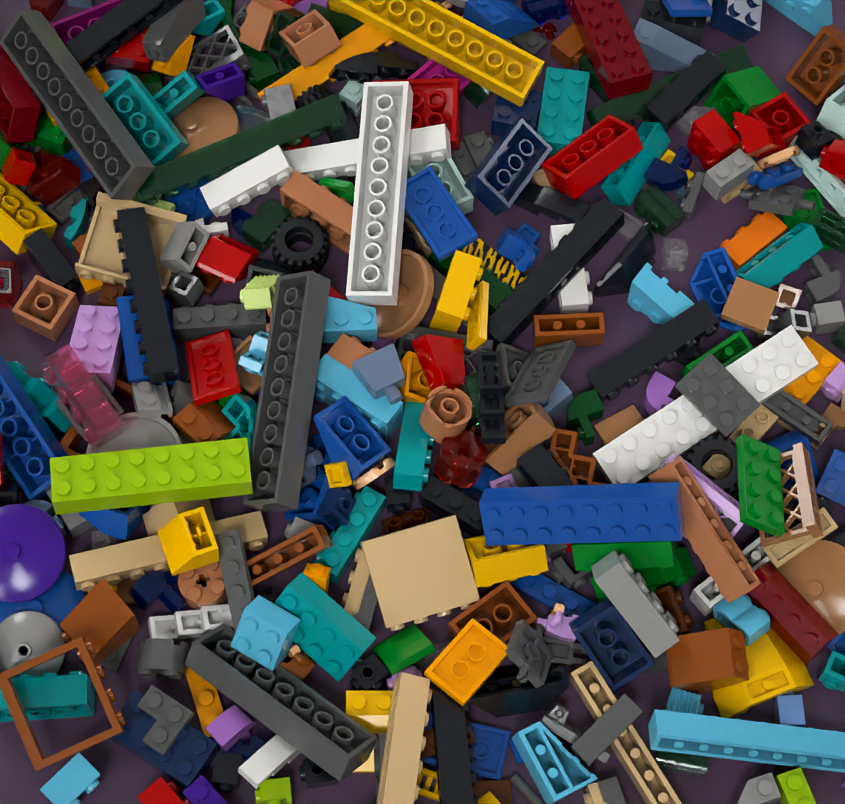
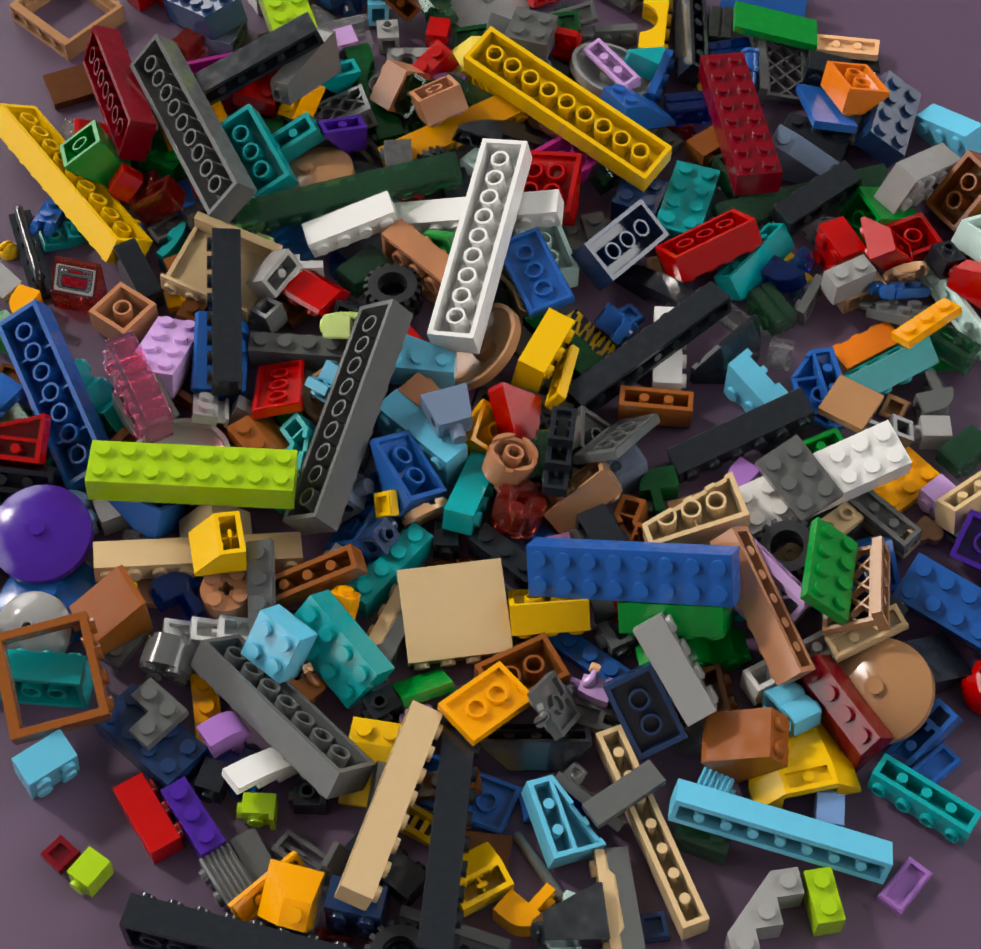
camera: 10 degrees right, 10 degrees down
none -> tan wedge [642,471,750,544]
none -> light grey brick [873,142,961,214]
none -> light orange plate [891,298,962,349]

